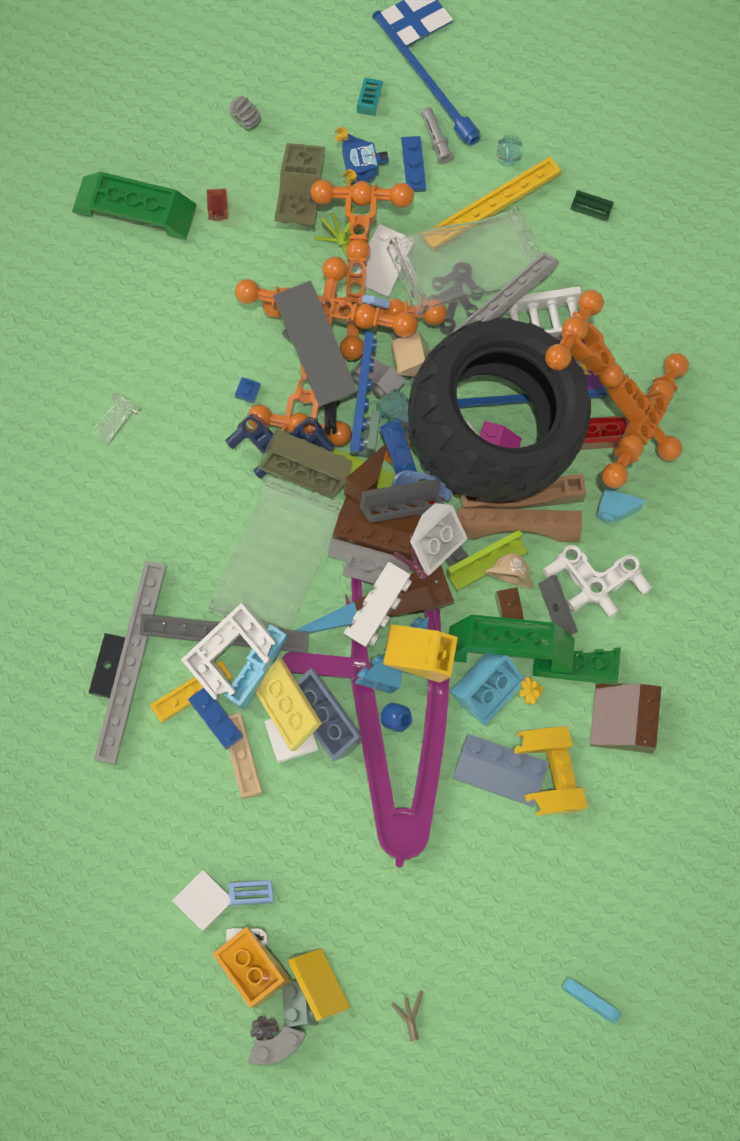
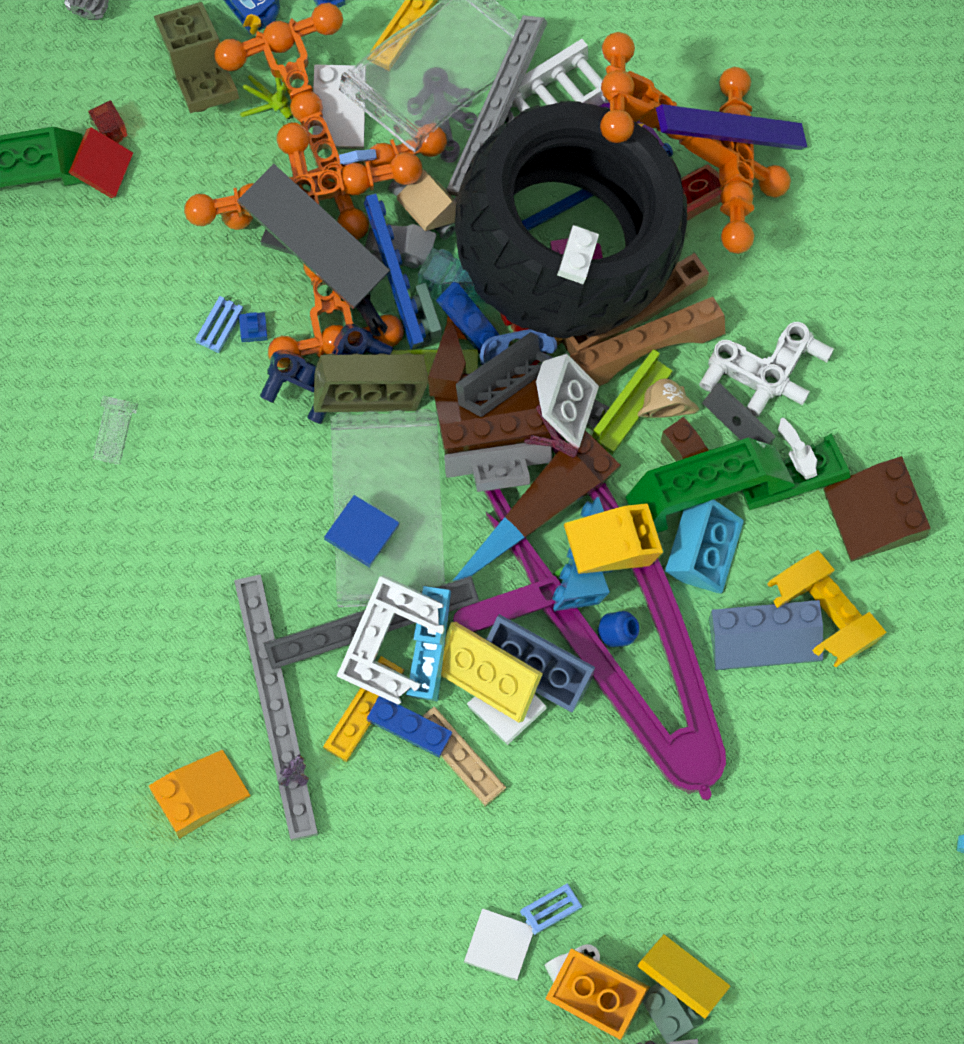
camera: 25 degrees left, 0 degrees up
black tile [89,633,125,699] -> none
white wedge [344,562,412,648] -> none
dark tan plant [391,990,423,1041] -> none
yellow plant [519,677,543,705] -> none
medium azure slope [596,488,645,523] -> none
none -> red tile [69,127,133,198]
none -> light orange slope [149,749,251,839]
none -> light blue tile [195,296,243,353]
none -> clear purple plant [278,754,309,787]
none -> blue tile [324,495,399,568]
none -> white plate [557,225,599,284]
none -> dark purple tile [656,104,807,150]
none -> white piece [778,418,817,479]

